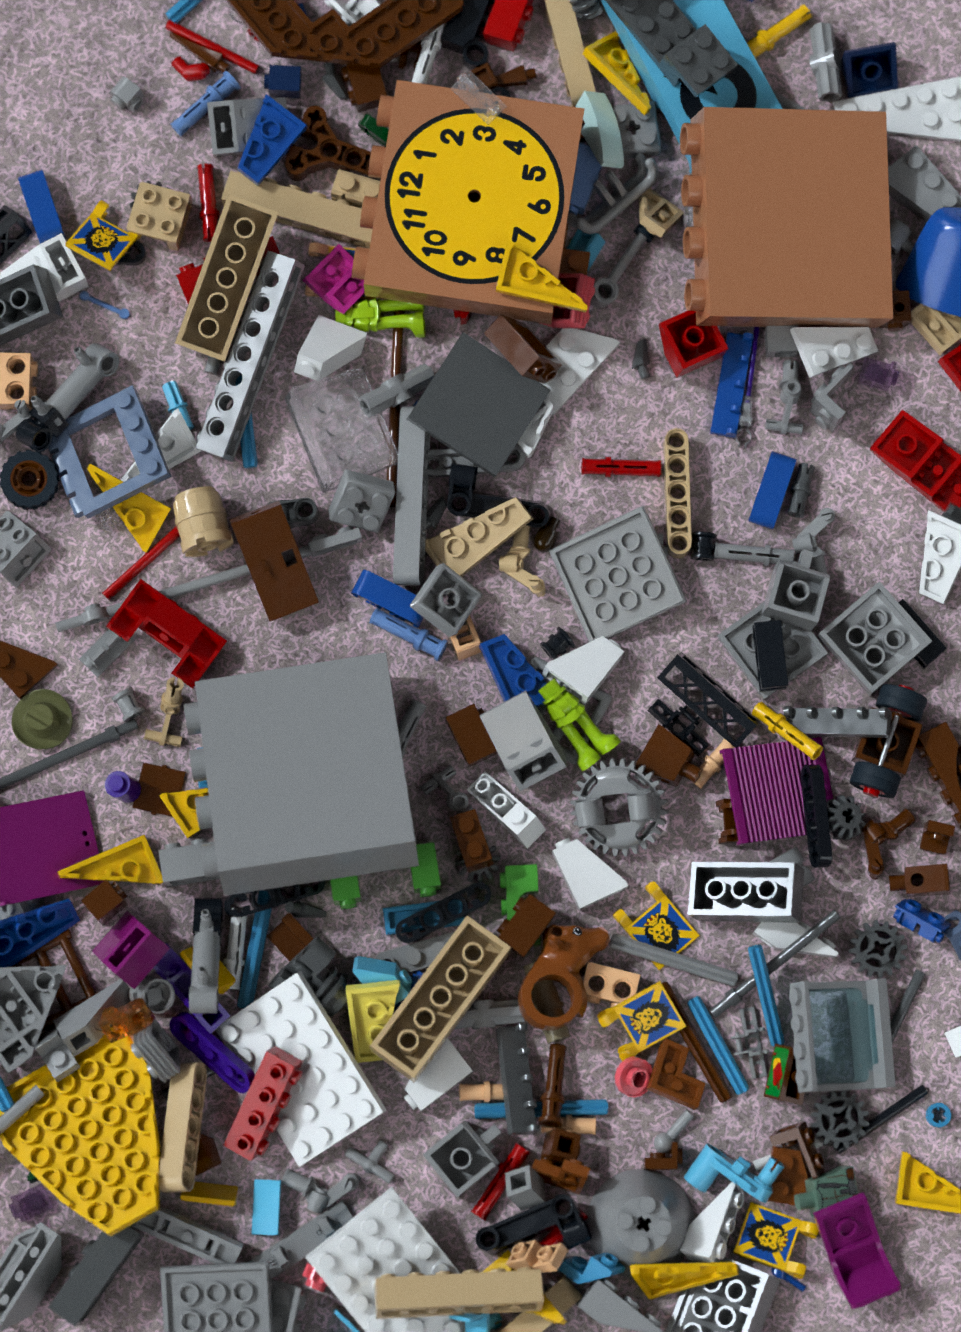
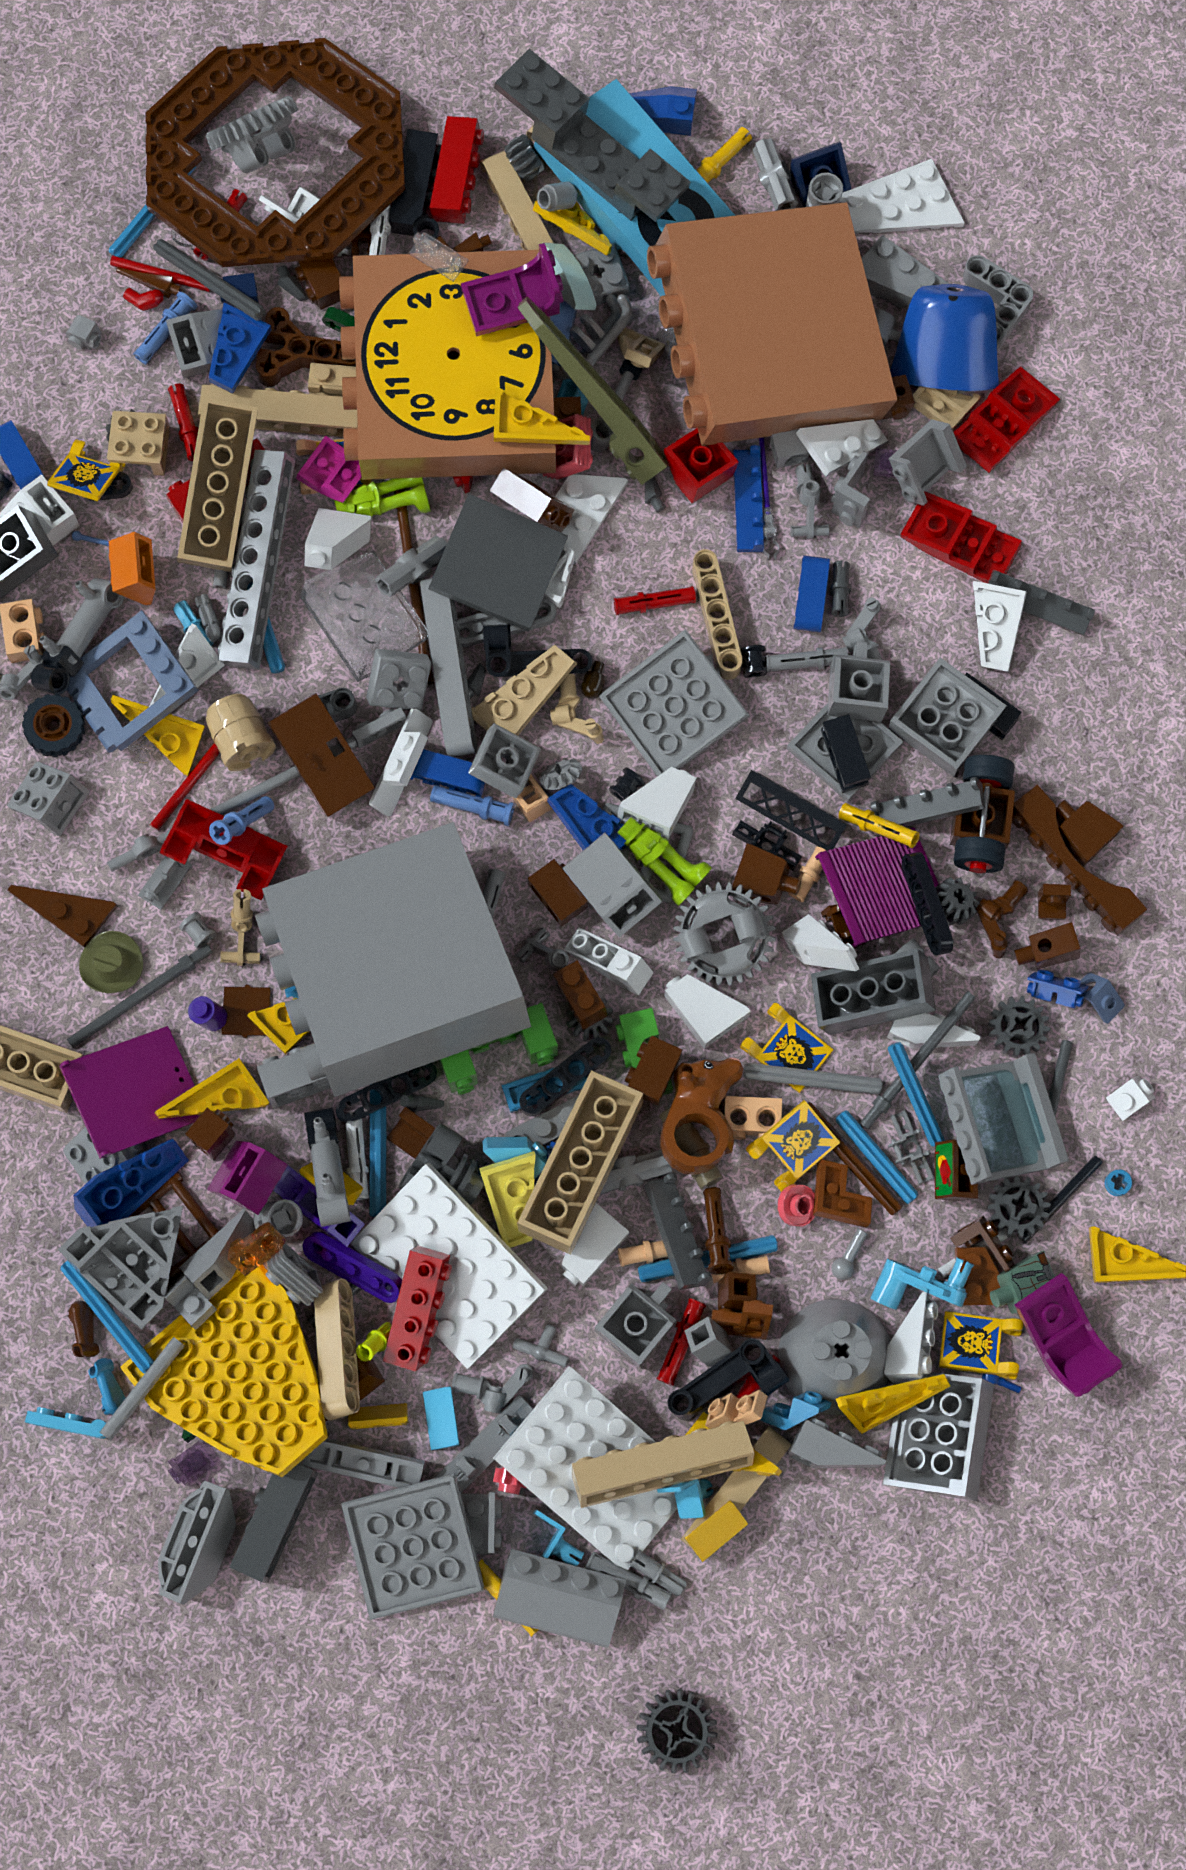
camera: 10 degrees left, 5 degrees down
reddish brown bracket [643,1142,683,1170] -> none
none -> orange slope [109,532,156,605]
none -> dark grey axle [153,239,266,321]
none -> light grey axle [195,594,223,642]
none -> medium blue pin [209,796,274,845]
none -> neon yellow axle [356,1322,391,1362]
none -> white bracket [369,708,433,816]
none -> magenta bracket [461,243,564,337]
none -> olive piece [518,296,668,485]
none -> light grey brick [537,181,577,212]
none -> light grey gear [539,758,582,790]
none -> white slope [781,914,859,971]
none -> light grey wheel [806,173,843,207]
none -> light grey panel [889,419,967,505]

